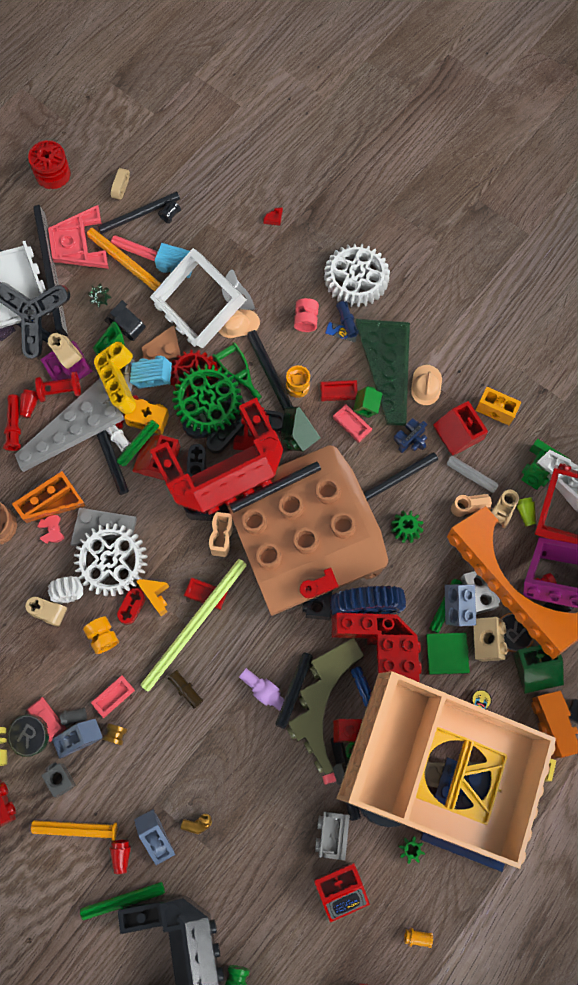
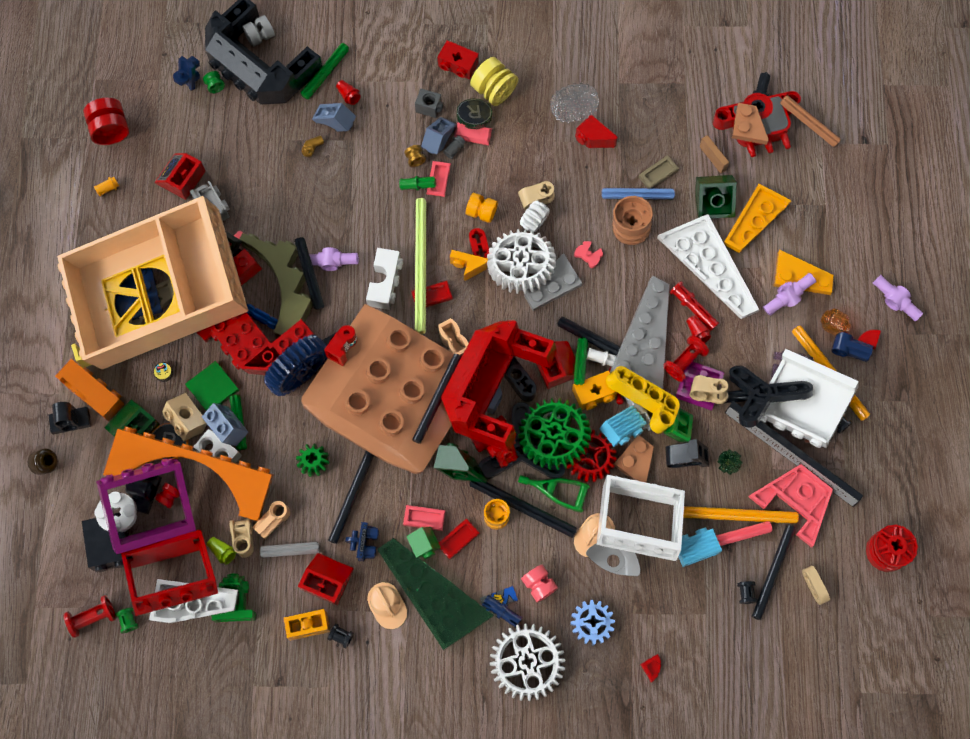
camera: 145 degrees right, 0 degrees up
orange wedge [12,471,86,523] -> none
light orange axle [31,820,117,841] -> none
dark brown pin [167,670,204,709] -> none
none -> black bush [328,623,354,649]
none -> white arch [366,248,403,310]
none -> green axle [399,176,436,191]
none -> light blue gear [570,600,615,645]

